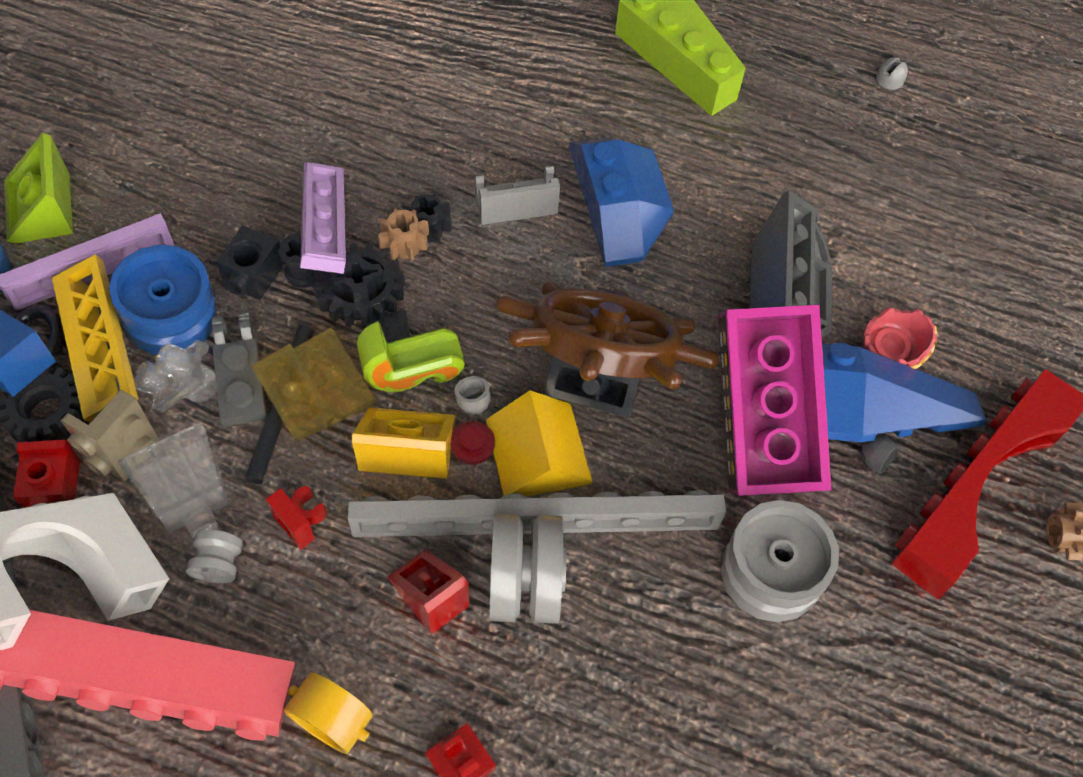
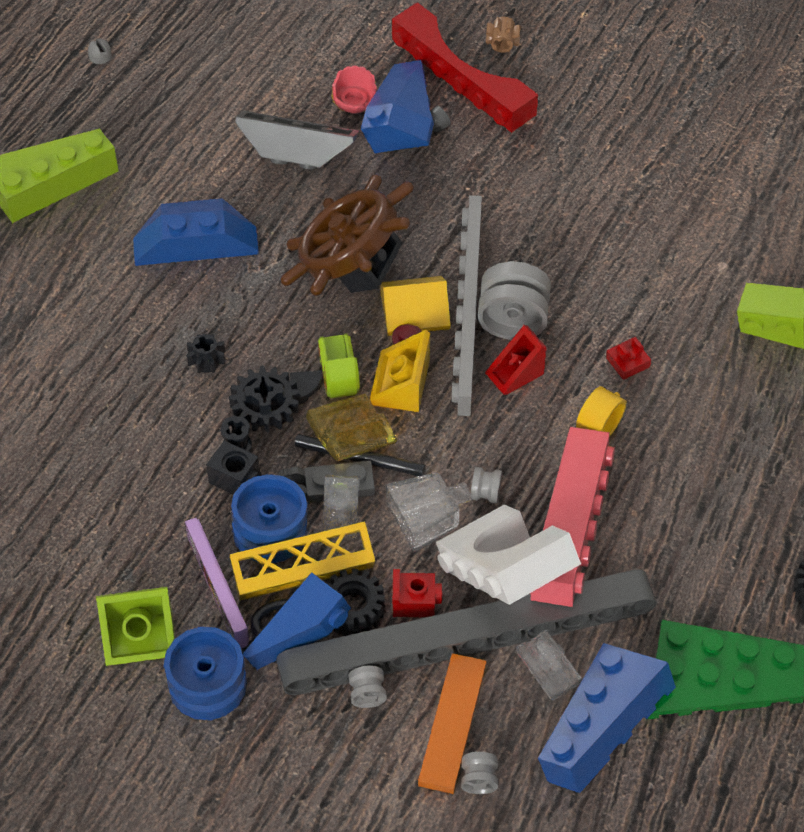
camera: 80 degrees left, 5 degrees down
dark tan bracket [61,390,160,482] -> none
red tile [265,486,327,550] -> none
lavender tile [300,162,346,274] -> none
medium nougat gear [378,209,429,261] -> none
light grey hinge [454,376,491,415] -> none
light grey hinge [474,166,560,225] -> none
dark pink brick [718,305,831,496] -> none
light grey wheel [721,500,839,622] -> none

